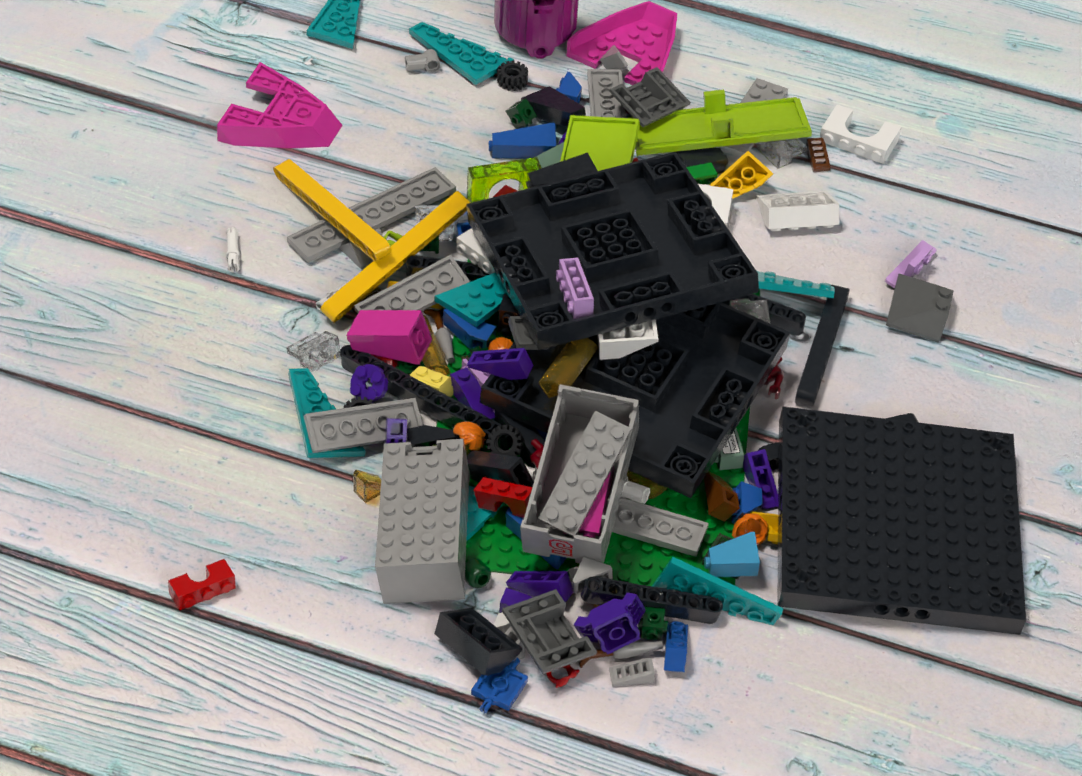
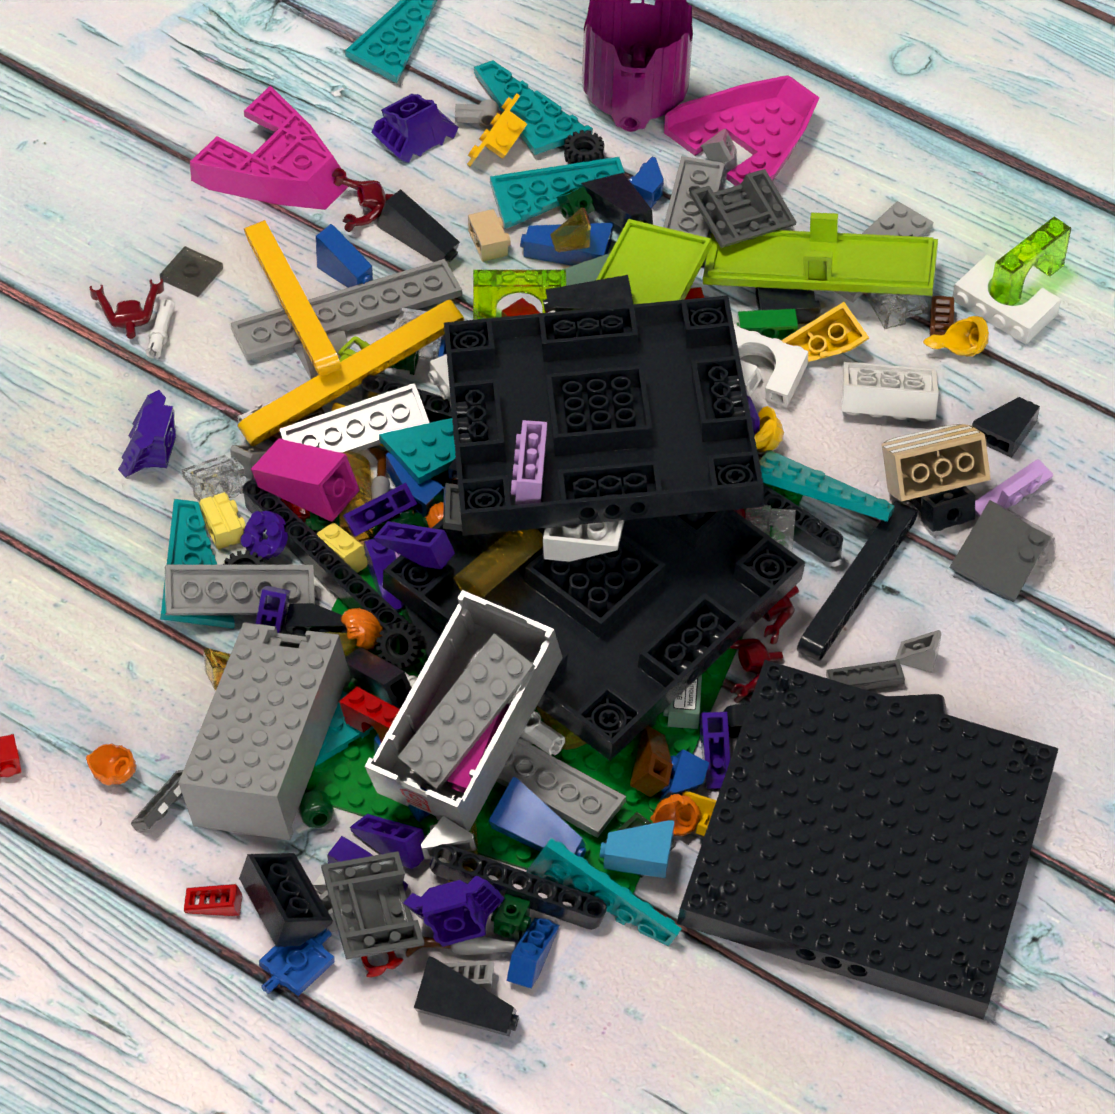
camera: 15 degrees right, 5 degrees up
none -> orange hair [86,743,137,786]
none -> dark red piece [89,278,164,339]
none -> dark purple slope [118,390,176,478]
none -> dark grey plate [131,770,183,830]
none -> clear smoke tile [159,246,223,297]
none -> red slope [184,884,242,916]
none -> light yellow brick [199,492,246,550]
none -> light grey slope [230,445,267,480]
none -> blue slope [316,224,373,288]
none -> dark red piece [332,168,394,232]
none -> dark purple slope [343,483,417,537]
none -> dark purple slope [371,94,459,163]
none -> black slope [377,189,460,262]
none -> black slope [414,956,519,1037]
none -> yellow bracket [467,93,527,166]
none -> tan brick [468,209,511,262]
none -> slope [489,776,586,858]
none -> teal wing [490,157,625,230]
none -> clear yellow slope [550,207,591,252]
none -> dark red piece [730,638,783,703]
none -> dark grey plate [826,659,905,690]
none -> tan brick [882,424,991,501]
none -> light grey slope [895,630,942,673]
none -> black brick [909,486,976,532]
none -> yellow piece [923,316,989,357]
none -> black slope [972,397,1040,458]
none -> clear neon green arch [990,216,1072,306]

